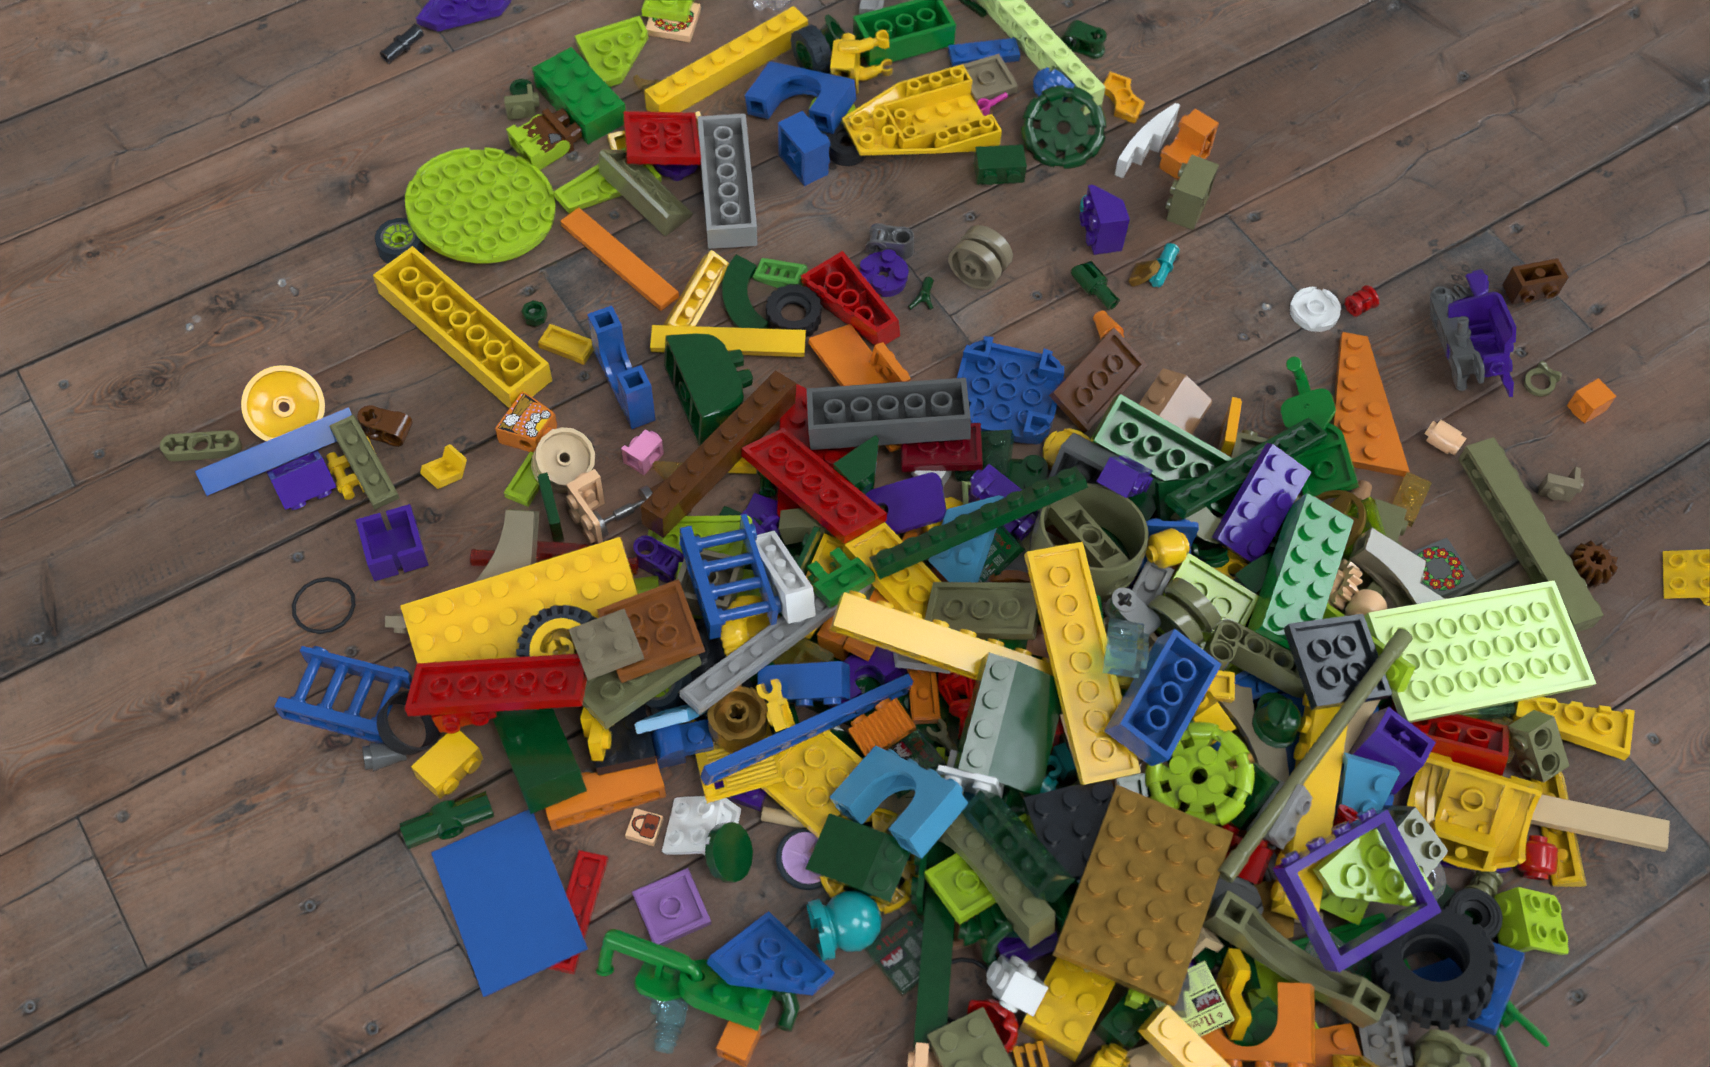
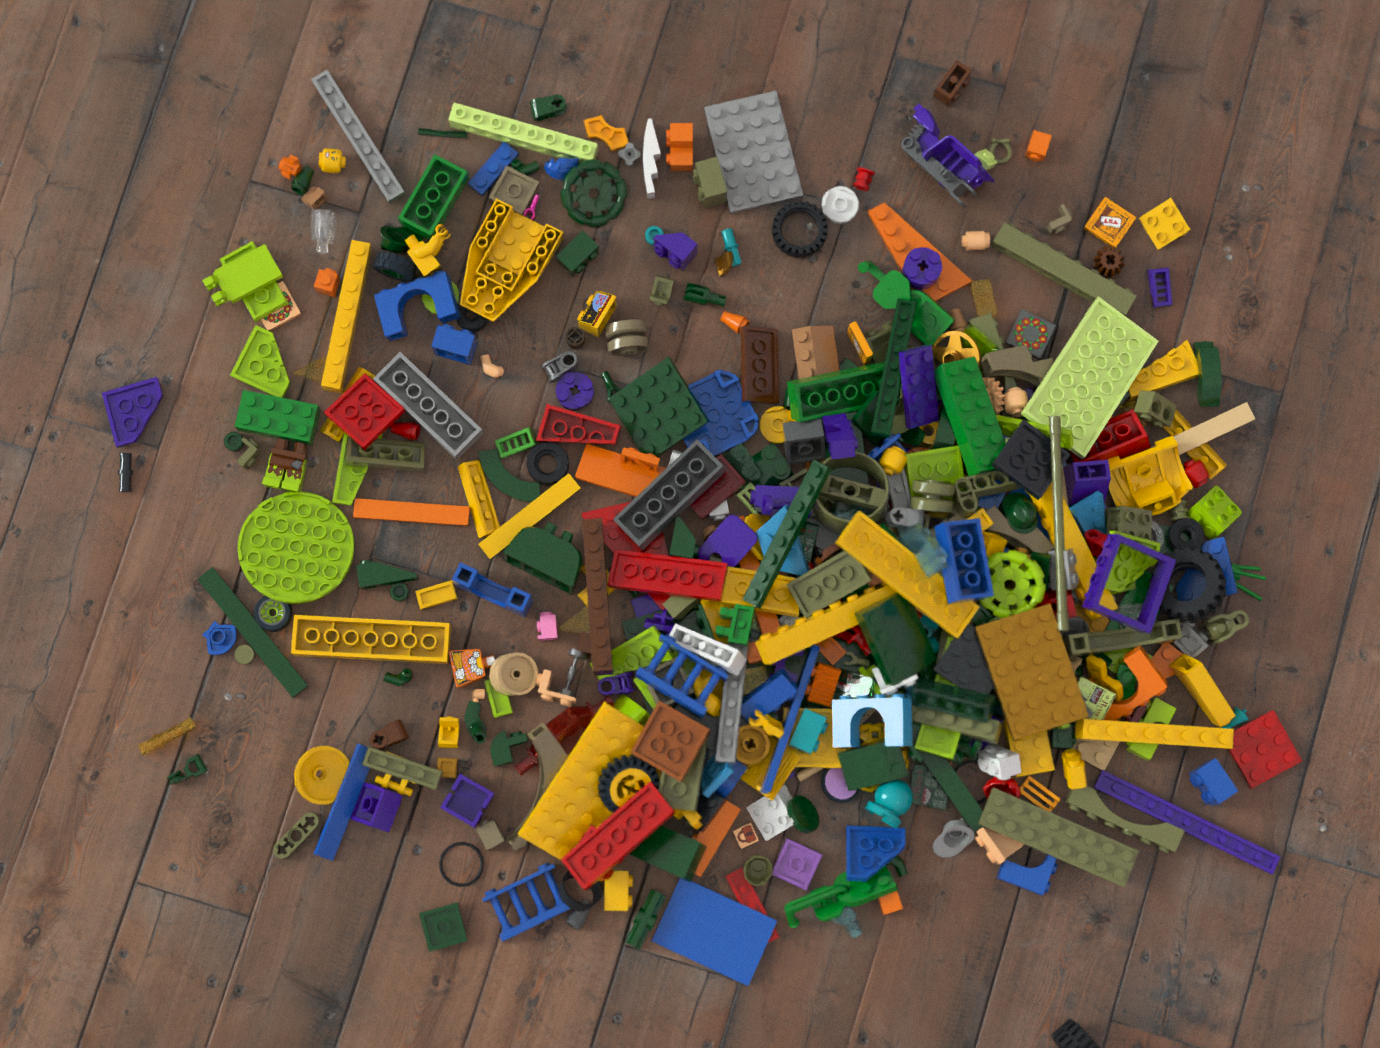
camera: 40 degrees left, 20 degrees up
dark green tile [537,472,565,543] -> none
dark tan plate [569,609,644,680] -> none
none -> clear yellow pin [138,717,196,756]
none -> dark green piece [167,754,208,785]
none -> dark green tile [198,567,308,698]
none -> blue animal [202,621,237,655]
none -> olive tile [235,645,255,665]
none -> orange brick [314,268,340,297]
none -> dark green slope [356,559,419,590]
none -> dark green arm [383,668,413,686]
none -> red cone [391,422,420,441]
none -> dark green plate [419,902,468,952]
none -> pearl gold tile [437,757,458,779]
none -> dark green arm [464,689,486,744]
none -> dark tan brick [476,819,506,851]
none -> light nougat arm [480,354,504,378]
none -> dark green brick [490,731,529,767]
none -> dark green arm [512,159,540,176]
none -> dark brown wheel [566,327,585,350]
none -> slope [577,291,617,338]
none -> dark green plate [608,357,710,457]
none -> light grey plate [618,143,641,165]
none -> olive bracket [649,275,675,306]
none -> light grey plate [704,91,803,214]
none -> olive hair [743,854,773,886]
none -> black tyre [772,200,828,258]
none -> teal brick [788,708,828,755]
none -> dark purple brick [902,247,942,290]
none -> light grey piece [933,818,975,857]
none -> yellowish green plate [975,149,997,170]
none -> tile [1084,197,1136,248]
none -> dark purple slope [1147,267,1172,307]
none -> dark green arch [1193,341,1222,407]

